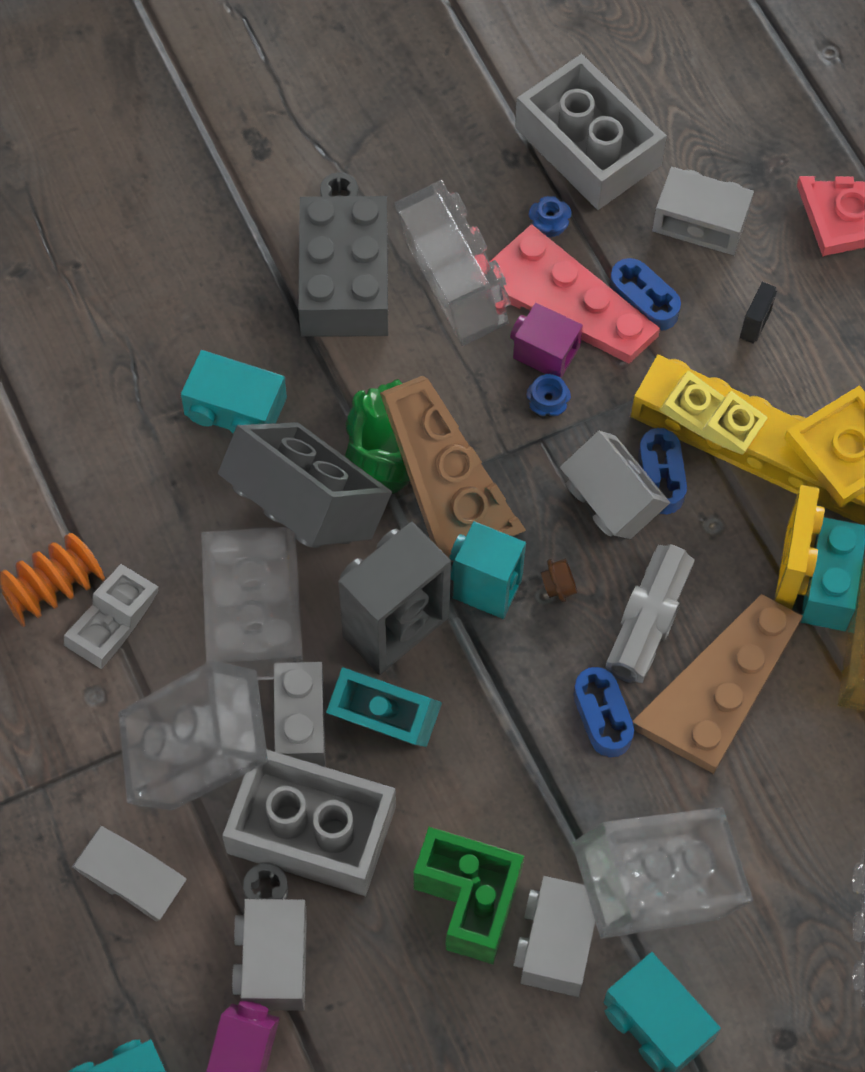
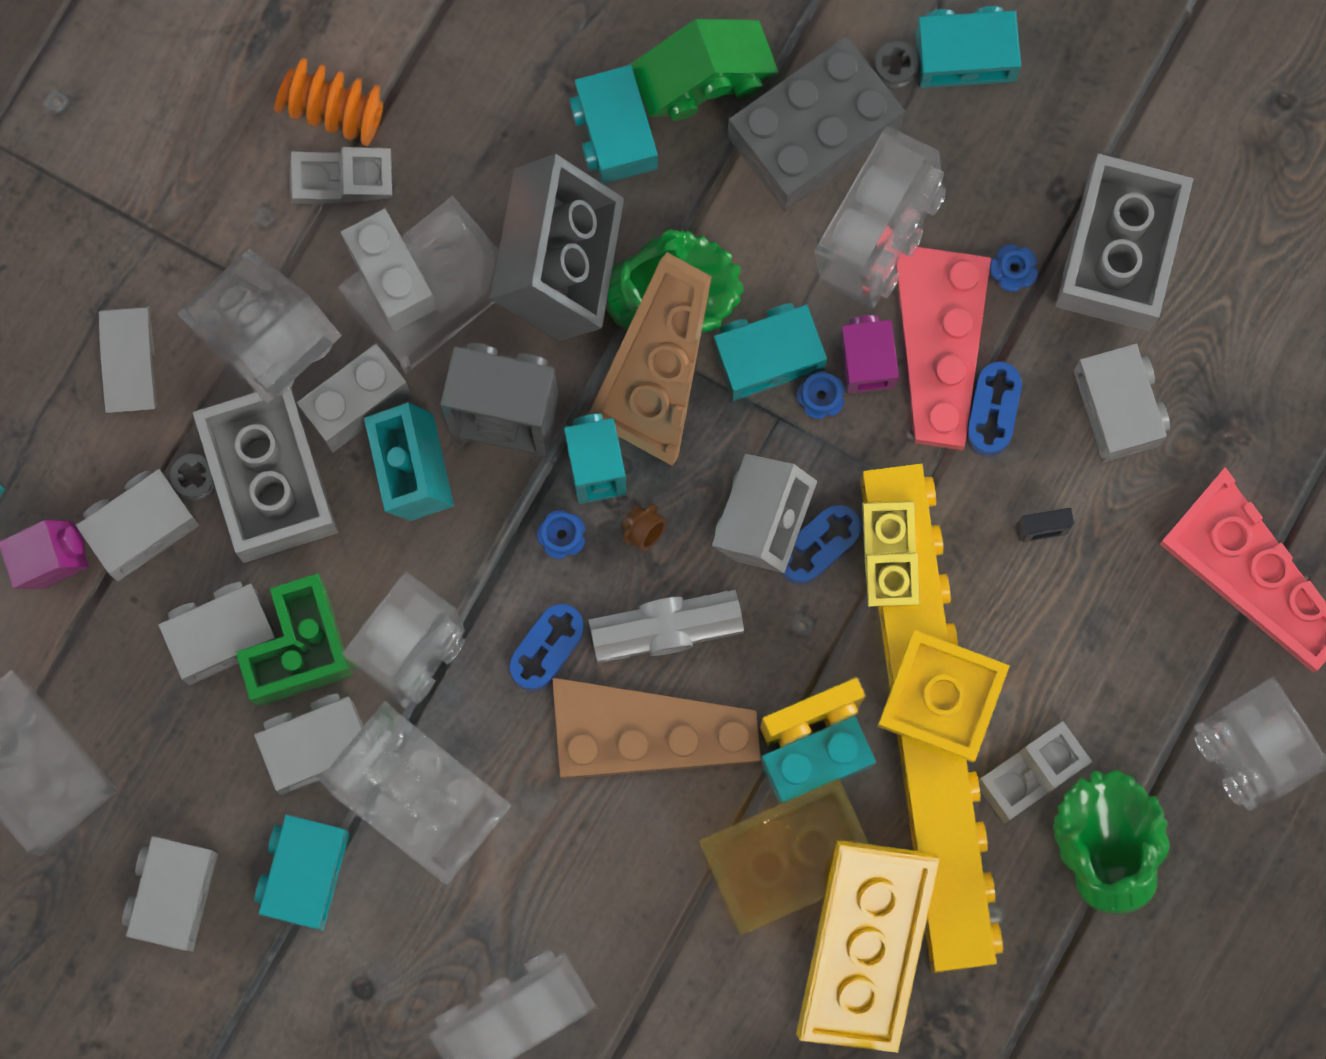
camera: 55 degrees right, 15 degrees up
none -> light grey brick [158,582,278,685]
none -> light grey brick [341,209,437,333]
none -> clear brick [342,572,466,709]
none -> blue plate [537,510,585,559]
none -> green brick [630,19,779,121]
none -> teal brick [713,303,827,402]
none -> teal brick [915,6,1021,88]

